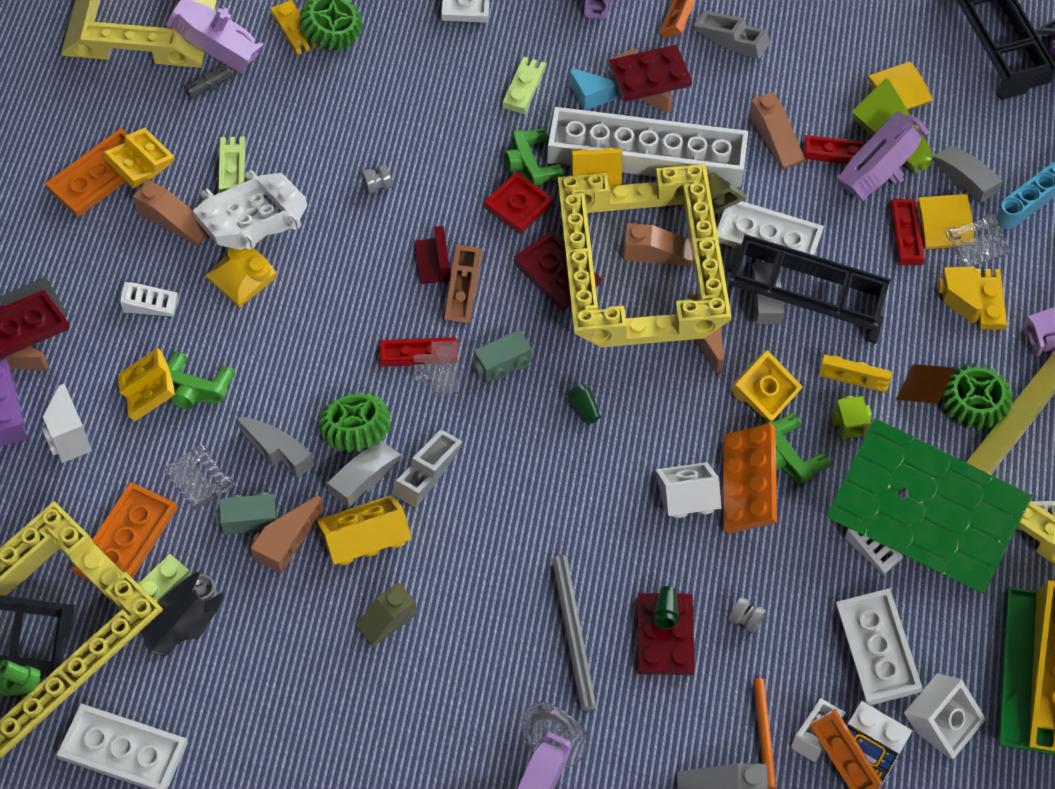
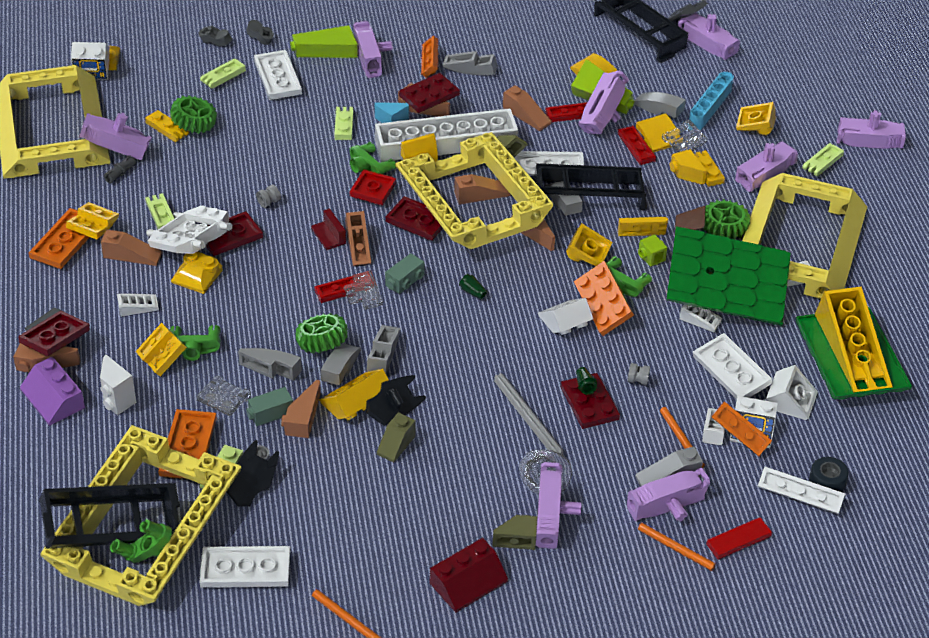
camera: 20 degrees left, 15 degrees down
none -> dark red plate [206,211,263,256]
none -> black shield [366,375,426,426]

